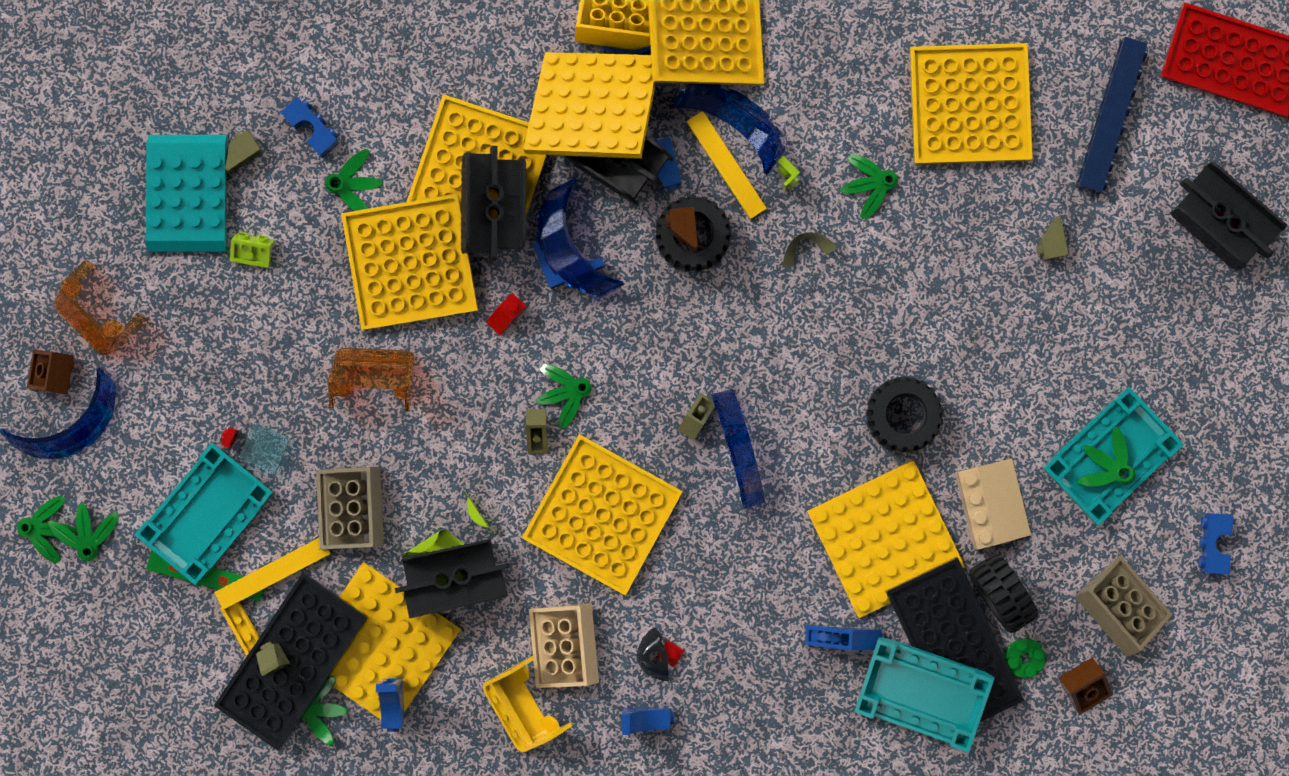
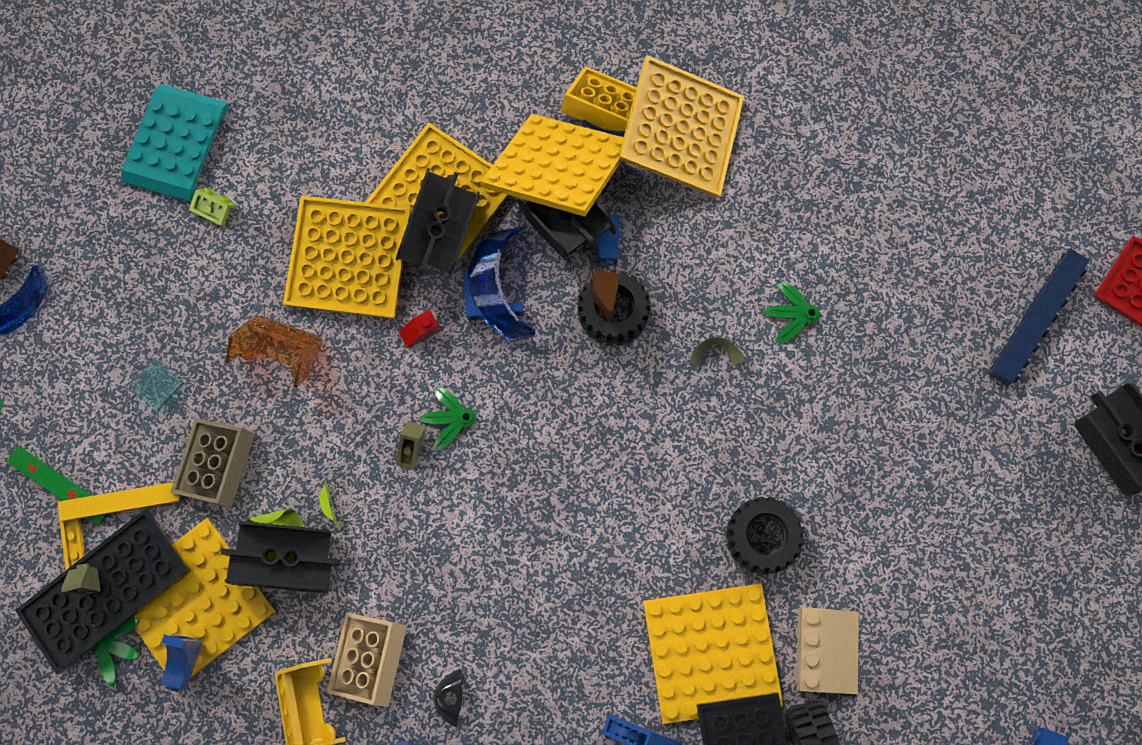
camera: 25 degrees right, 10 degrees down
clear orange windscreen [53,260,147,356] -> none
teal slope [134,442,274,585] -> none
red plate [221,427,240,449] -> none
olive slope [225,130,263,174] -> none
blue arch [280,97,340,159] -> none
green plant [325,149,383,211] -> none
yellow plate [522,434,683,596] -> none
red plate [657,640,684,667] -> none
clear blue windscreen [672,83,785,175] -> none
olive slope [677,393,717,440] -> none
yellow tile [686,111,767,220] -> none
clear blue windscreen [710,389,765,509] -> none
lime bracket [776,156,800,191] -> none
yellow plate [909,43,1032,164] -> none
olive slope [1036,216,1069,261] -> none
teal slope [1043,387,1184,526] -> none
green plant [1077,427,1135,487] -> none

